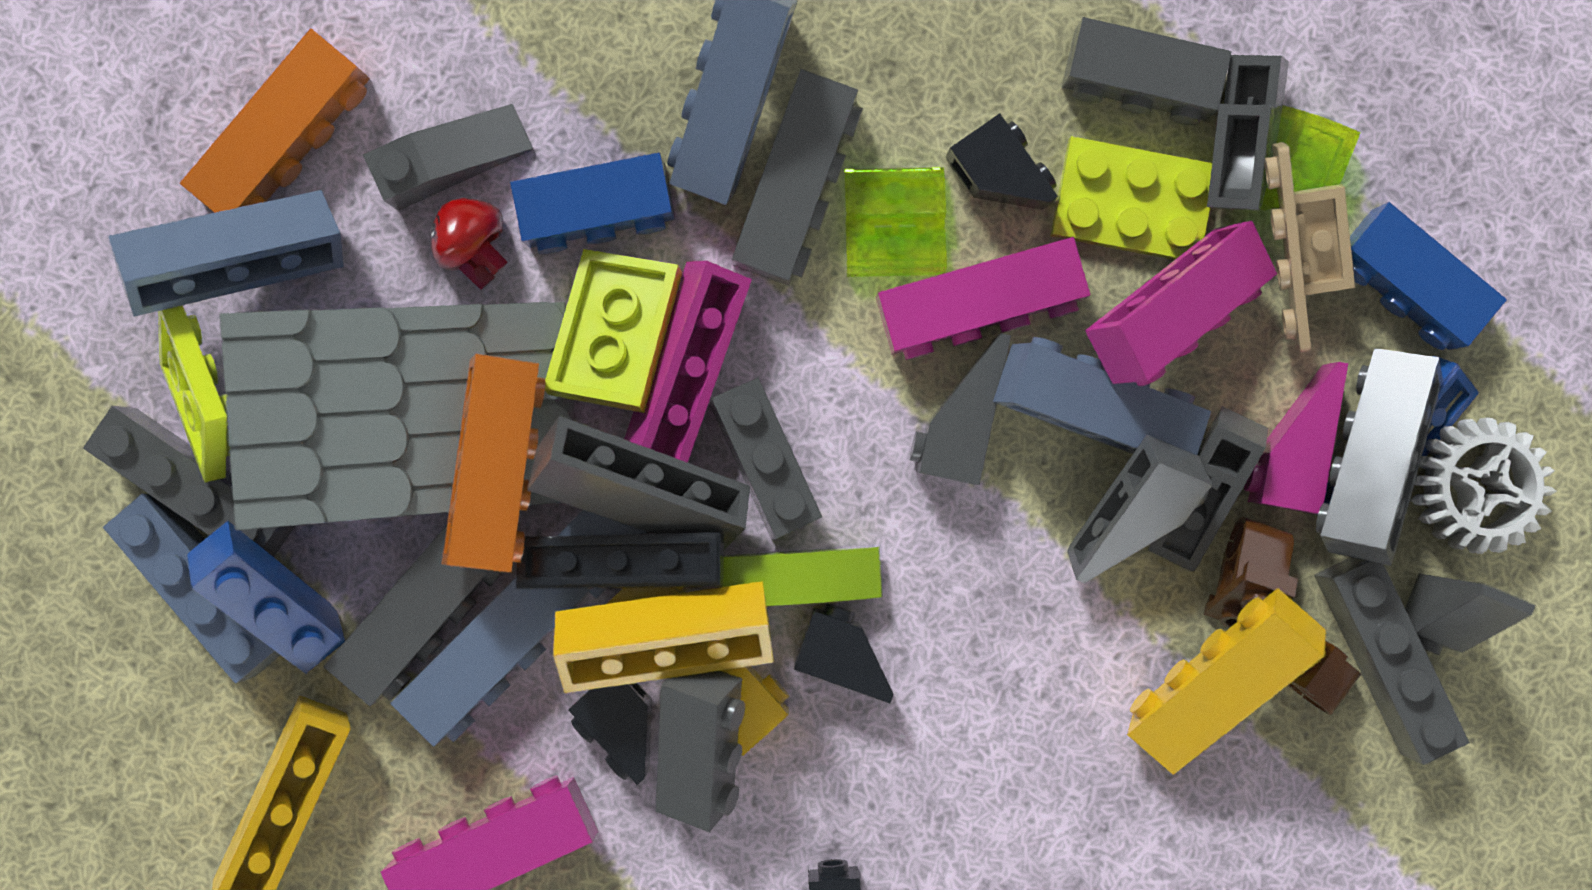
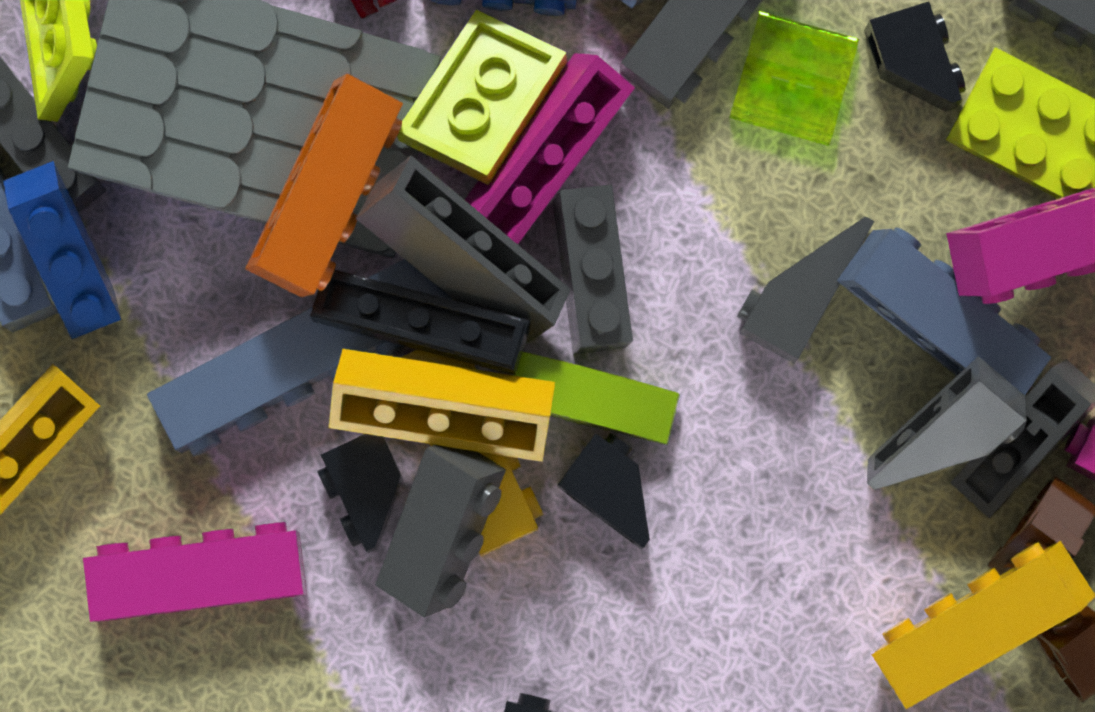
camera: 15 degrees right, 5 degrees down
dark grey brick [323,525,504,707] -> none
dark pink brick [875,237,1091,360] -> none

